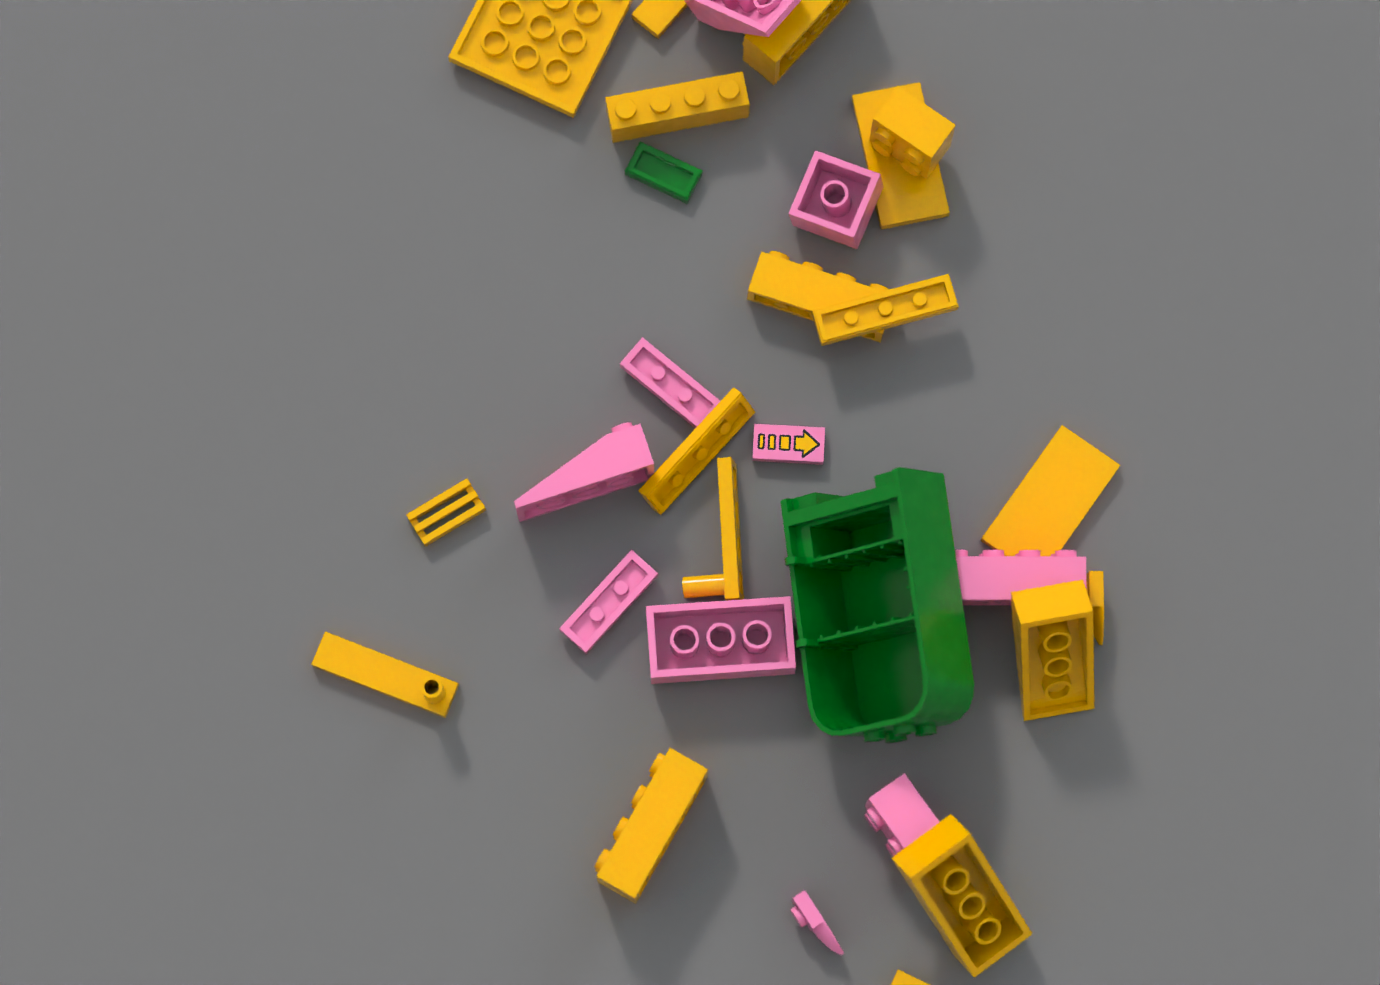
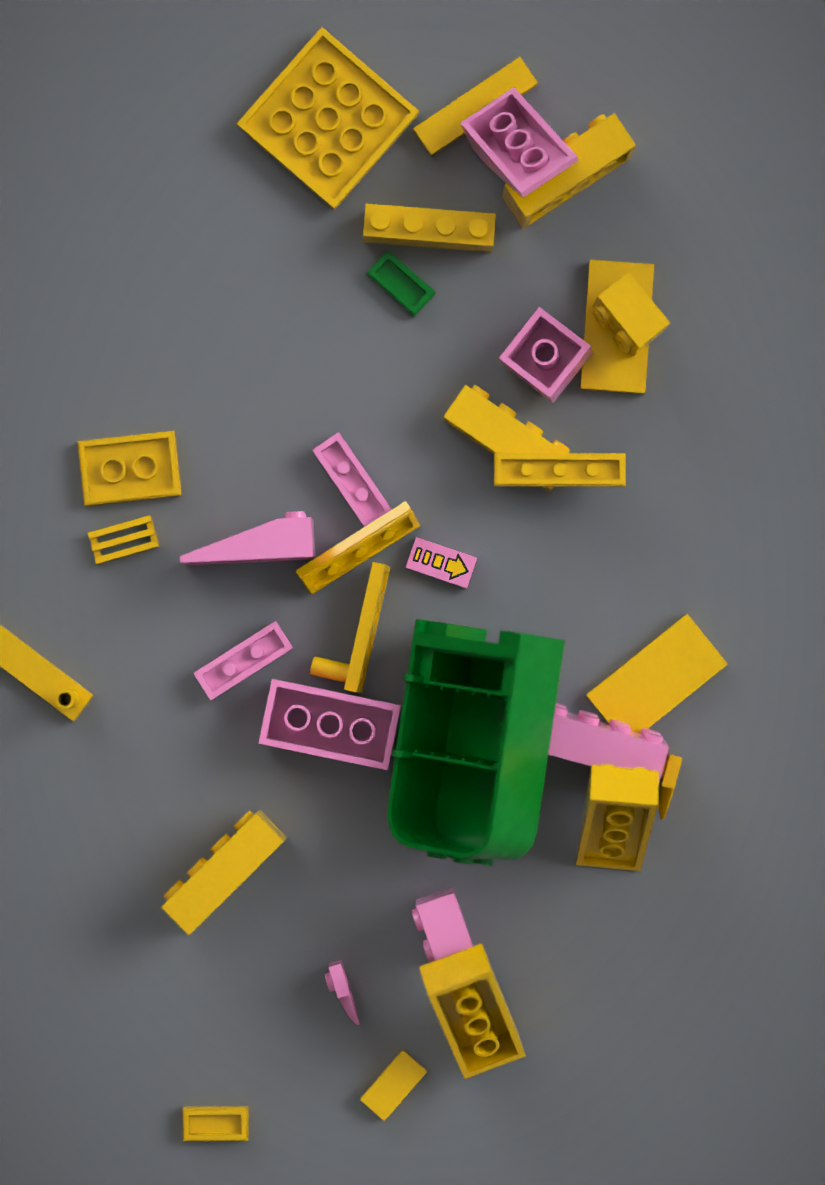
camera: 15 degrees right, 10 degrees up
none -> yellow tile [77,431,182,506]

